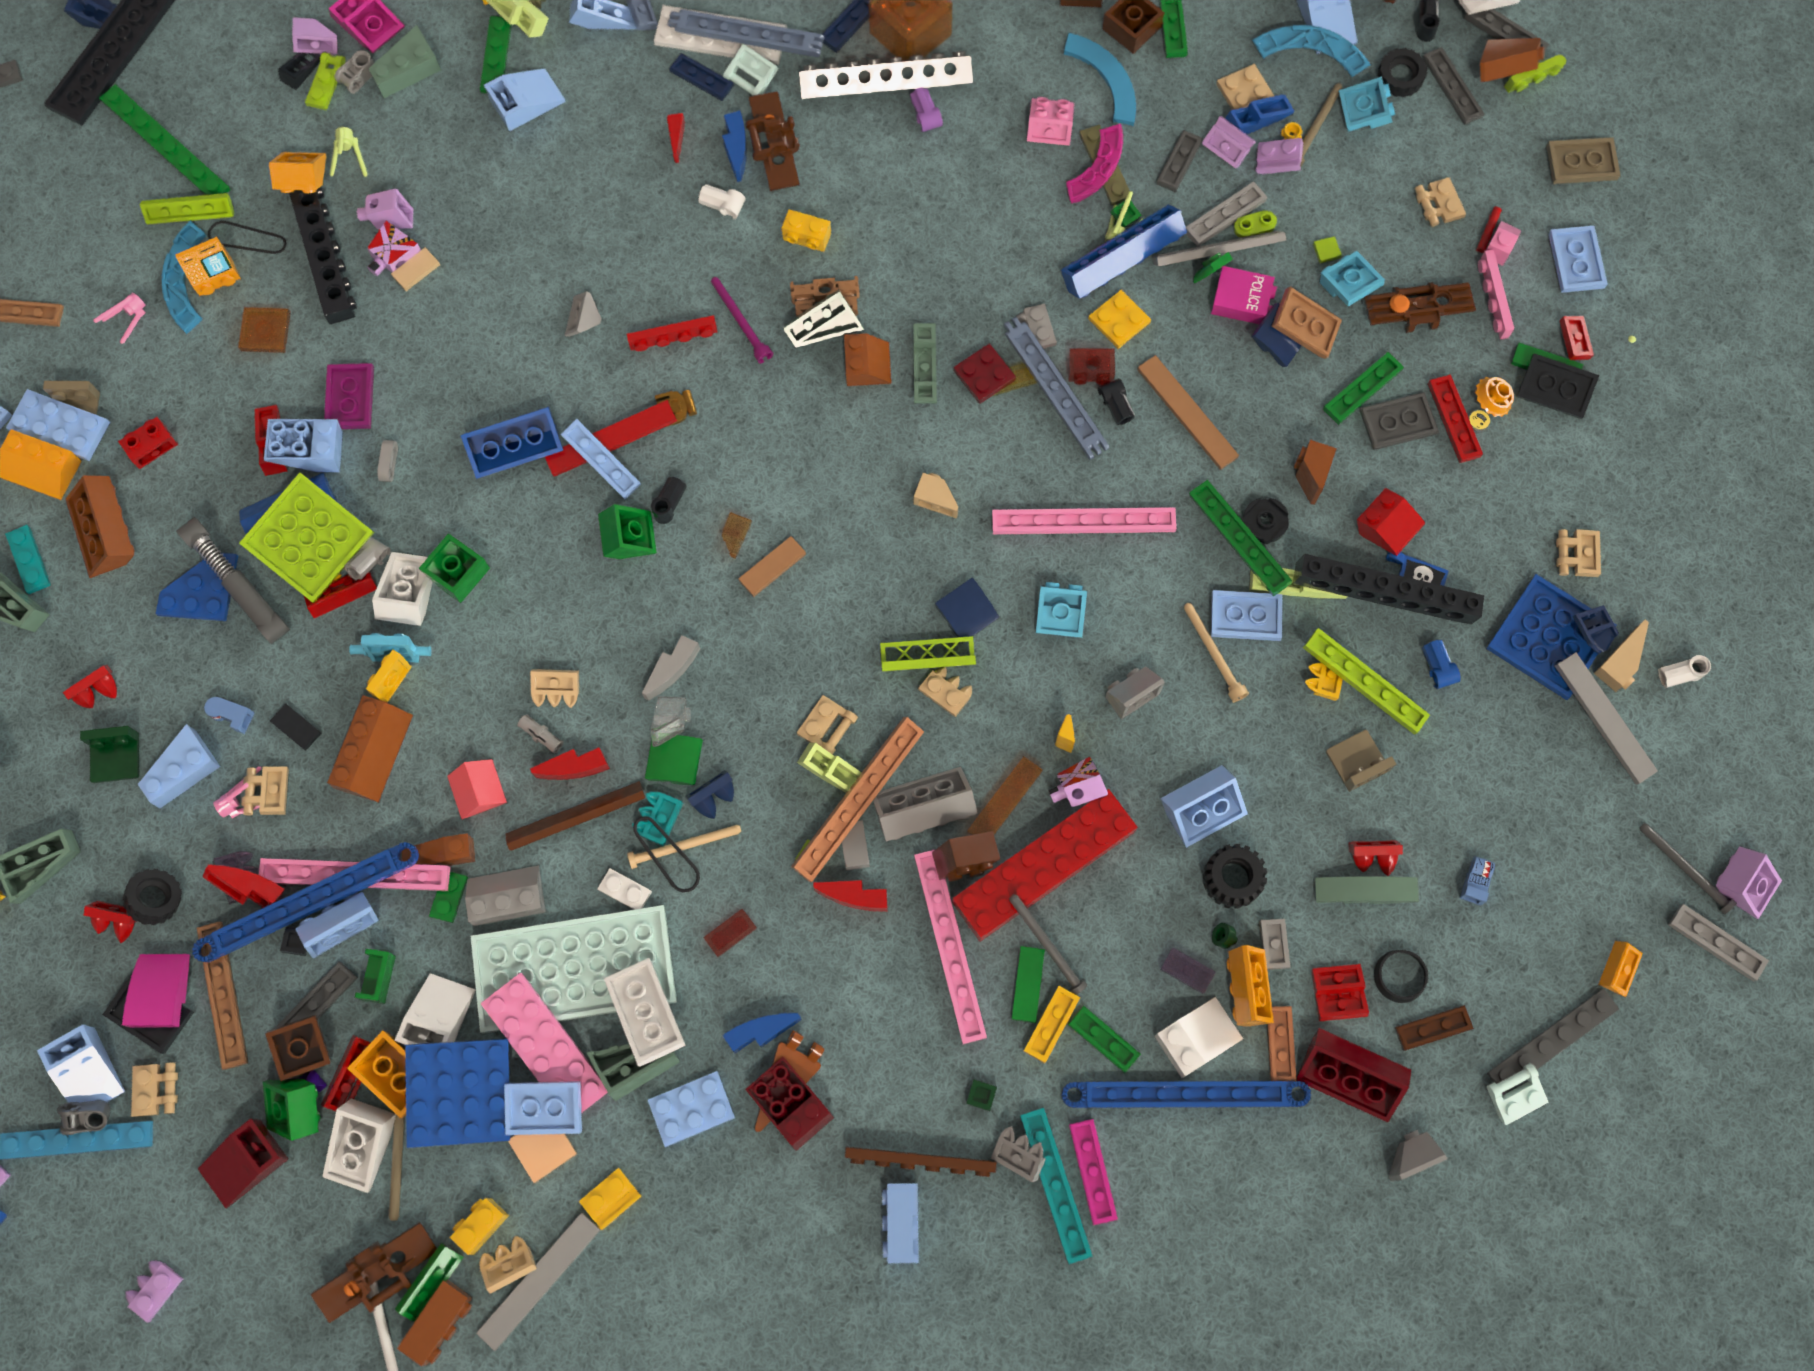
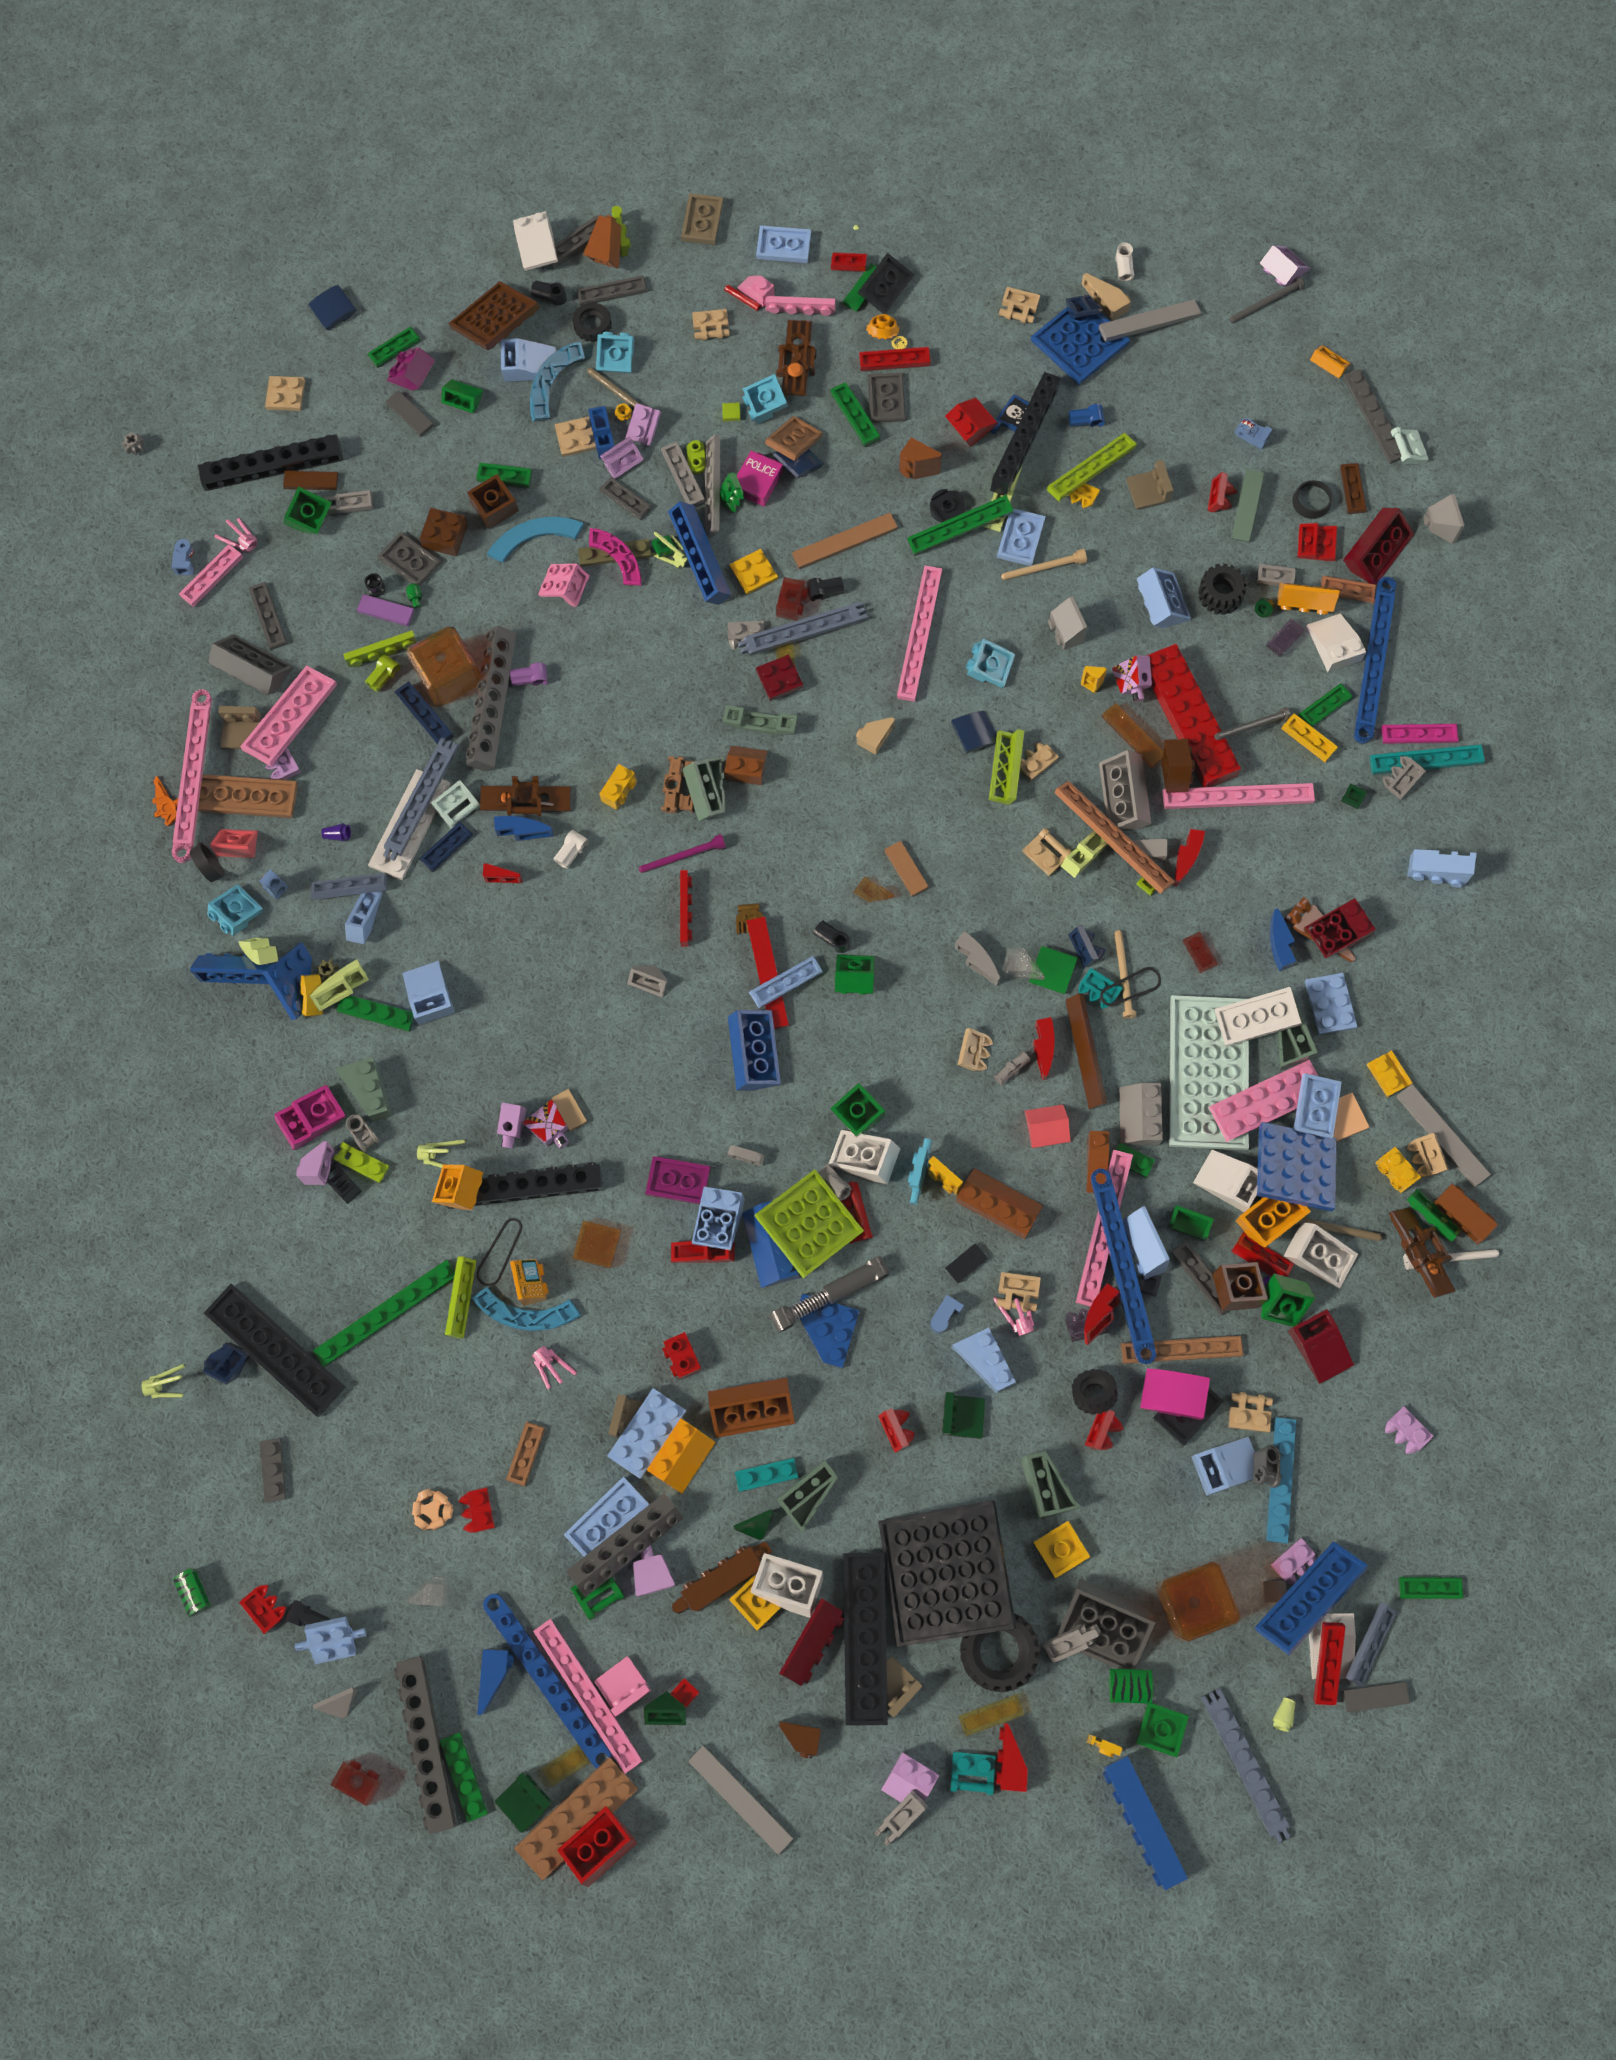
camera: 75 degrees left, 0 degrees up
white plate [598,868,652,910] -> none
reddish brown plate [845,1147,997,1177] -> none
green tile [1011,946,1045,1023] -> none
light grey plate [1668,904,1769,982] -> none

